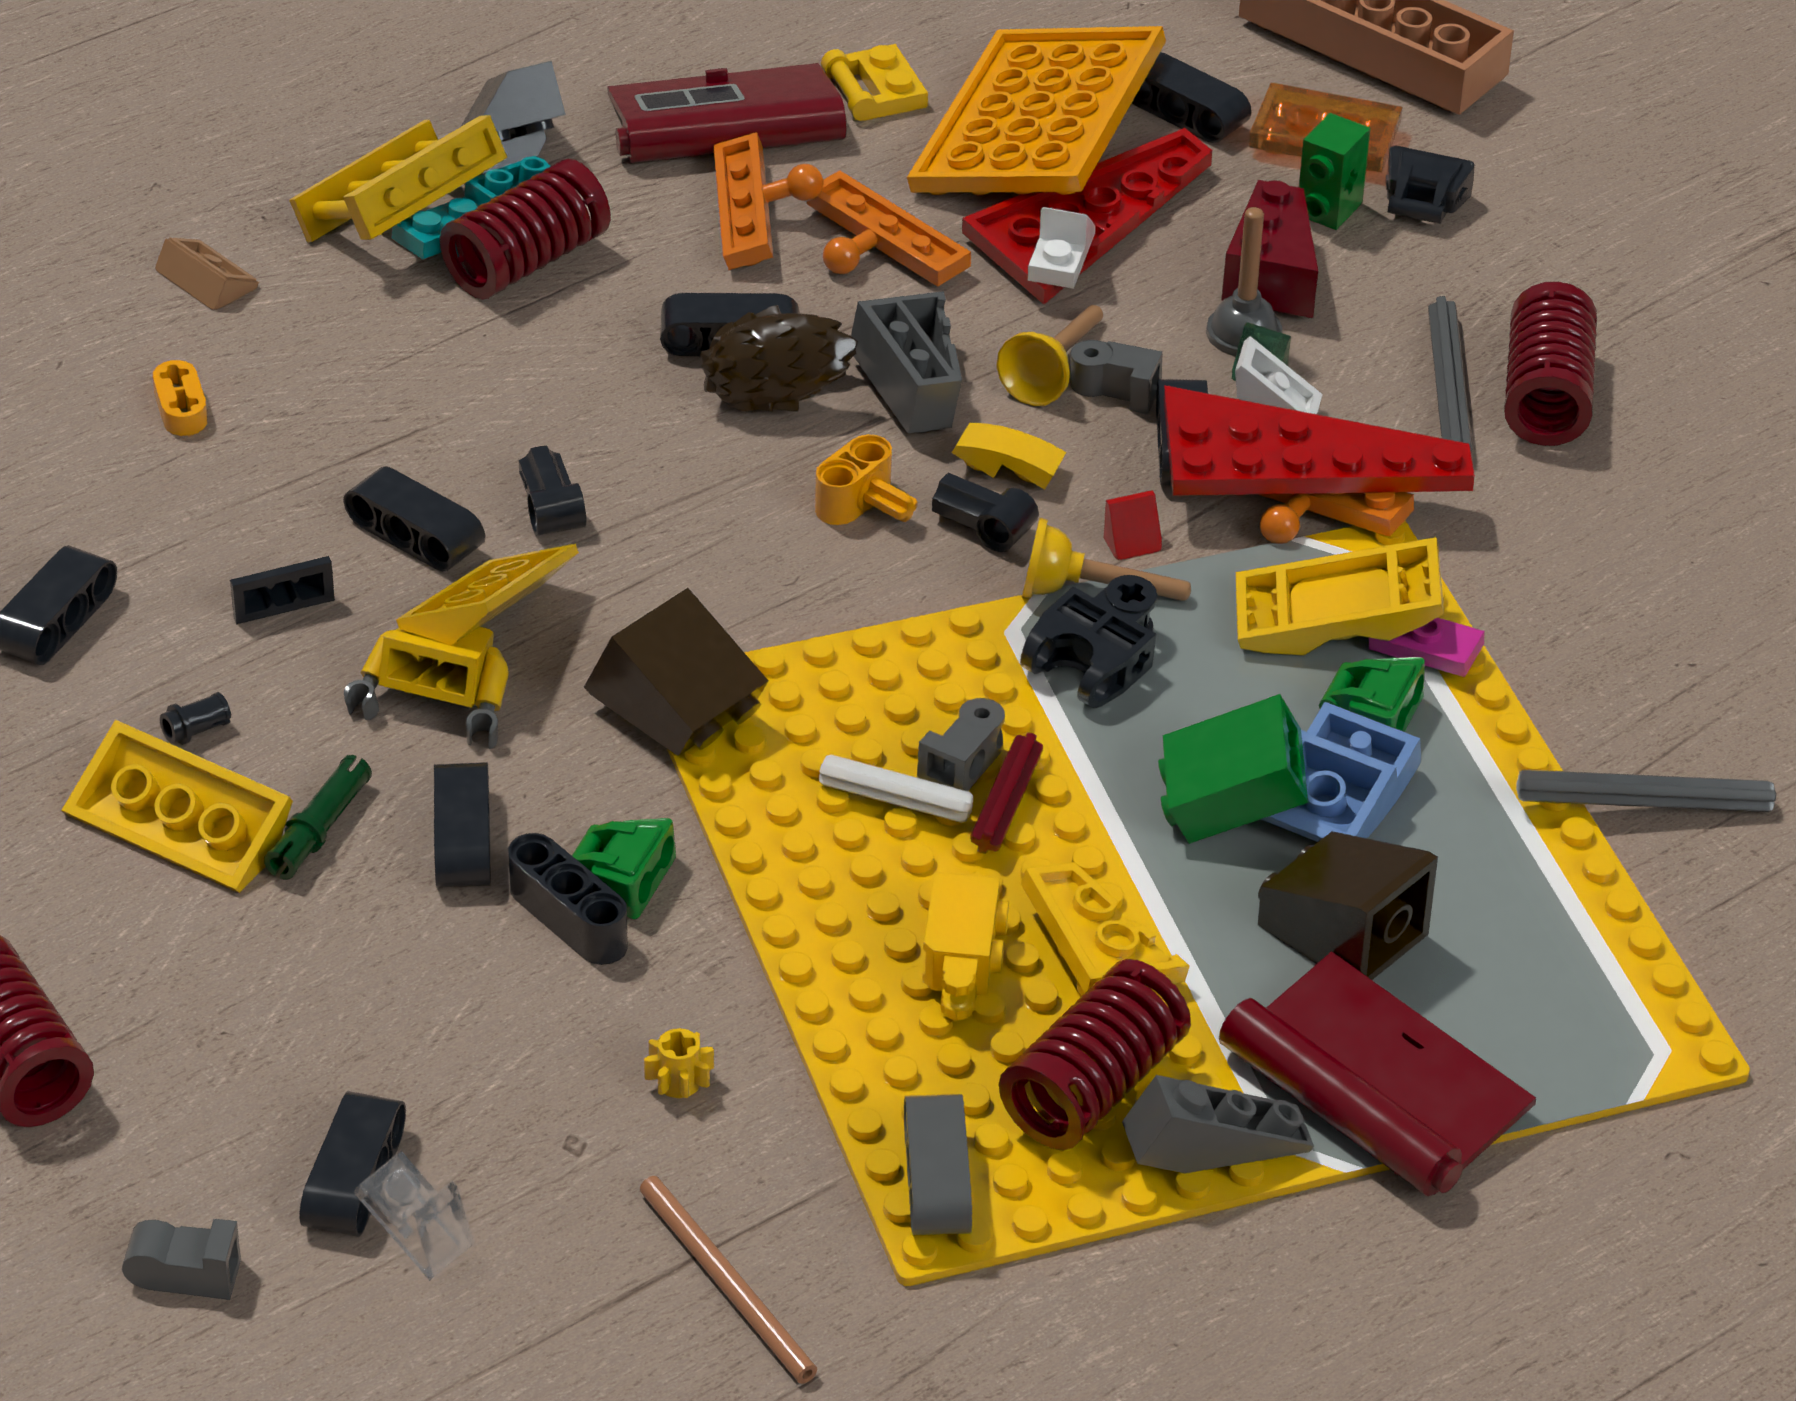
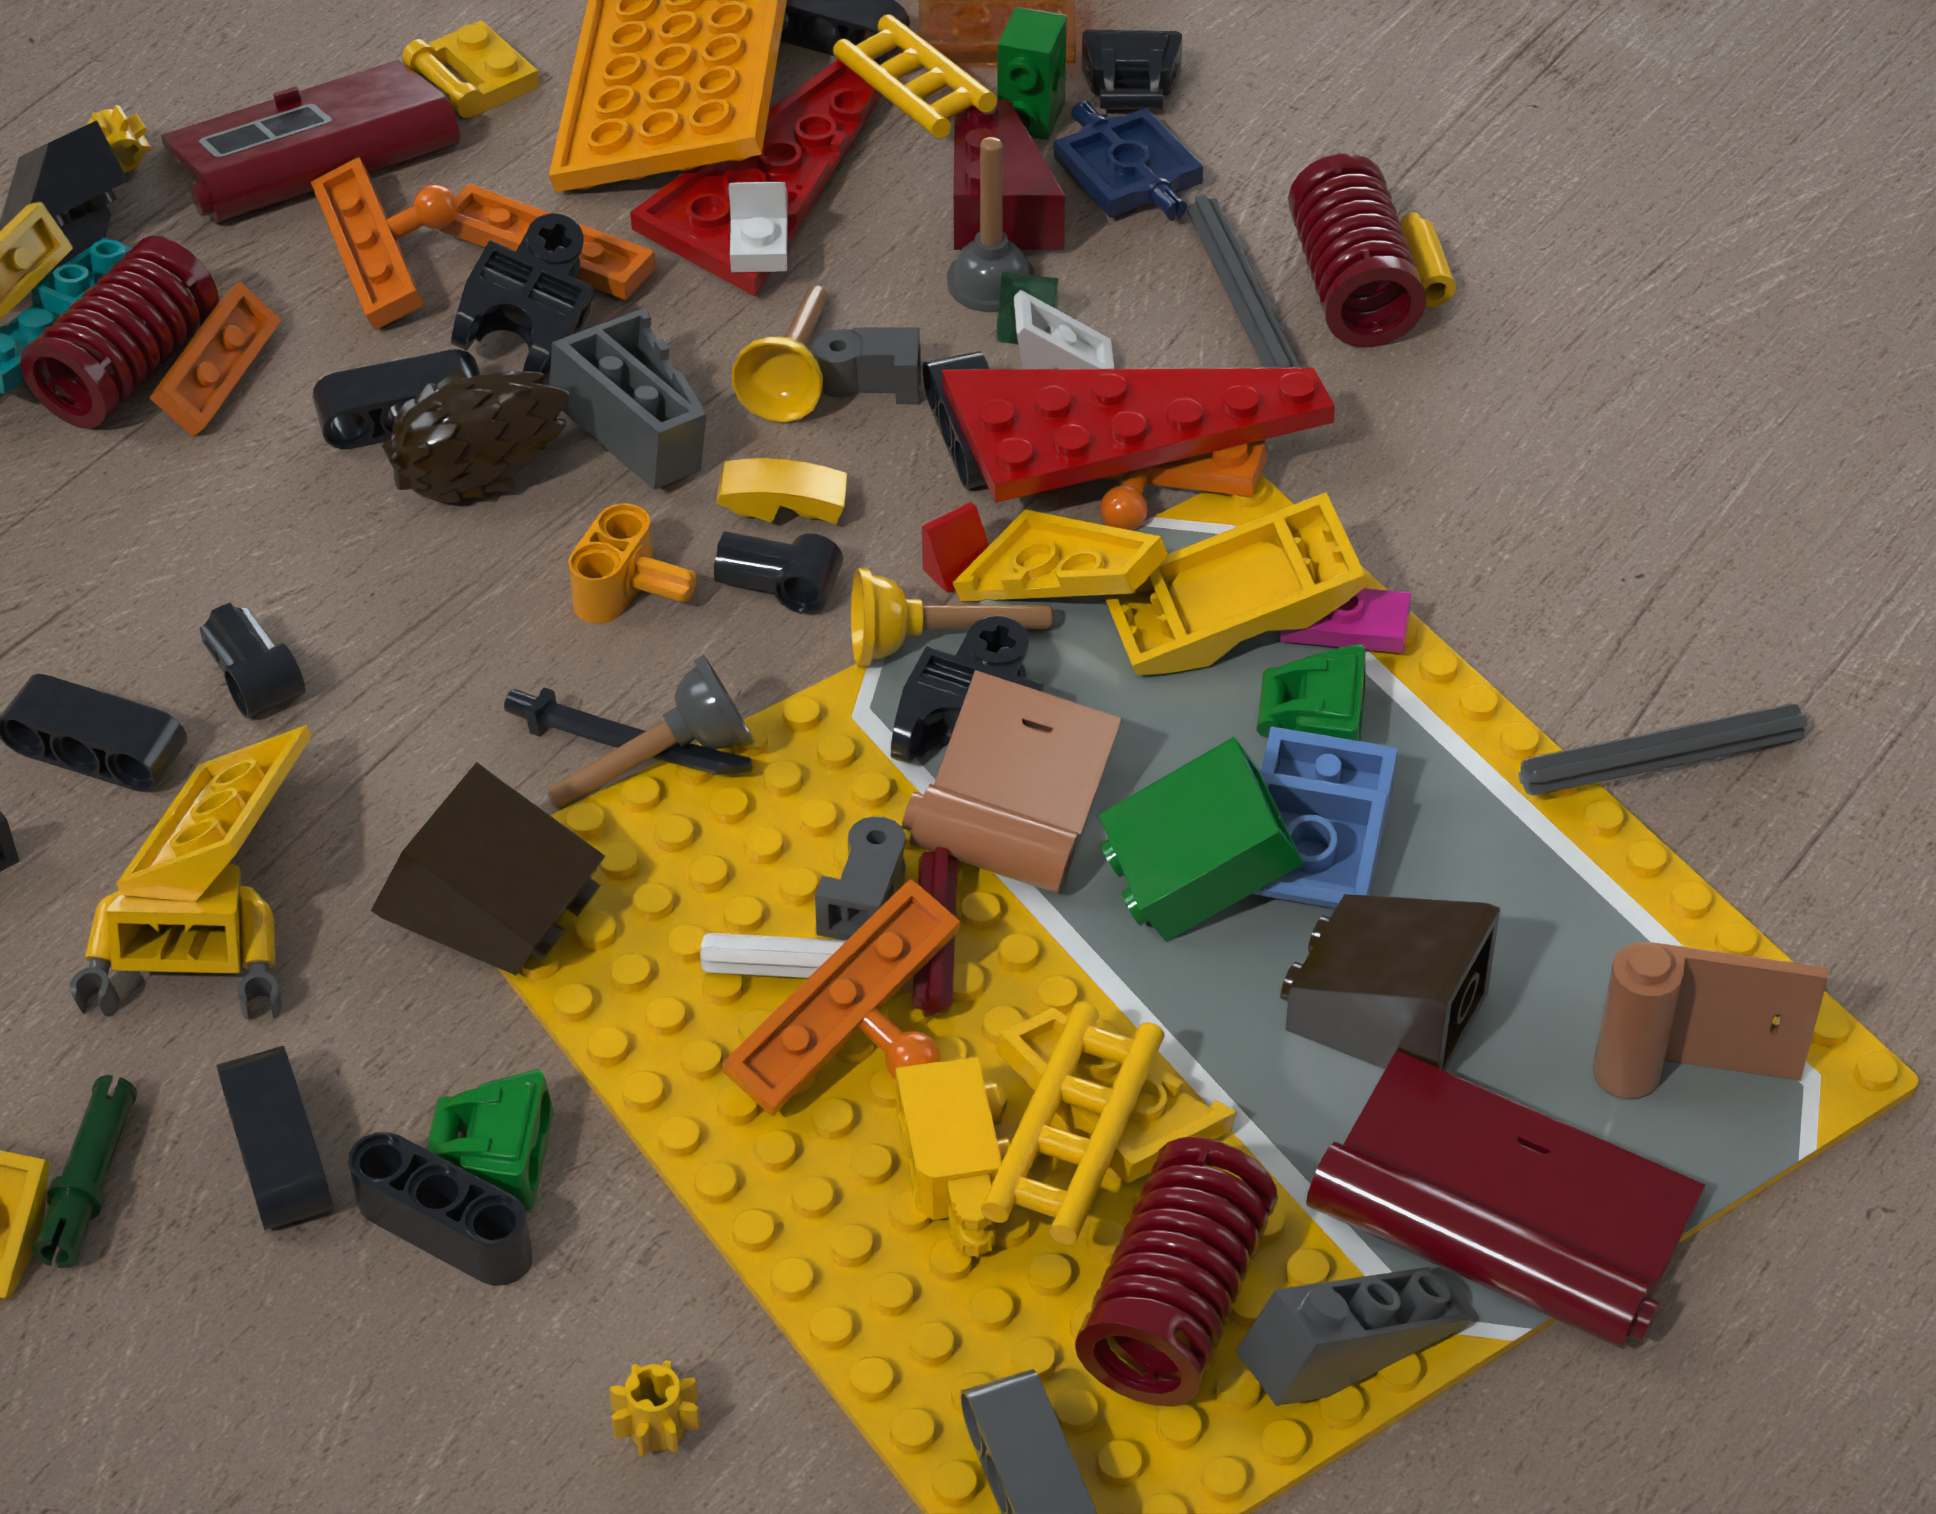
camera: 15 degrees left, 5 degrees up
none -> yellow gear [88,105,151,173]
none -> orange plate [149,281,282,437]
none -> black piece [451,213,594,380]
none -> black sword [504,687,753,774]
none -> piece [548,654,754,809]
none -> orange plate [722,878,961,1117]
none -> yellow bar [833,14,997,139]
none -> nougat door [902,670,1122,894]
none -> yellow wing [953,509,1168,602]
none -> yellow bar [981,1002,1165,1245]
none -> dark blue plate [1054,100,1203,221]
none -> yellow cylinder [1400,212,1456,307]
none -> nougat door [1593,942,1828,1098]

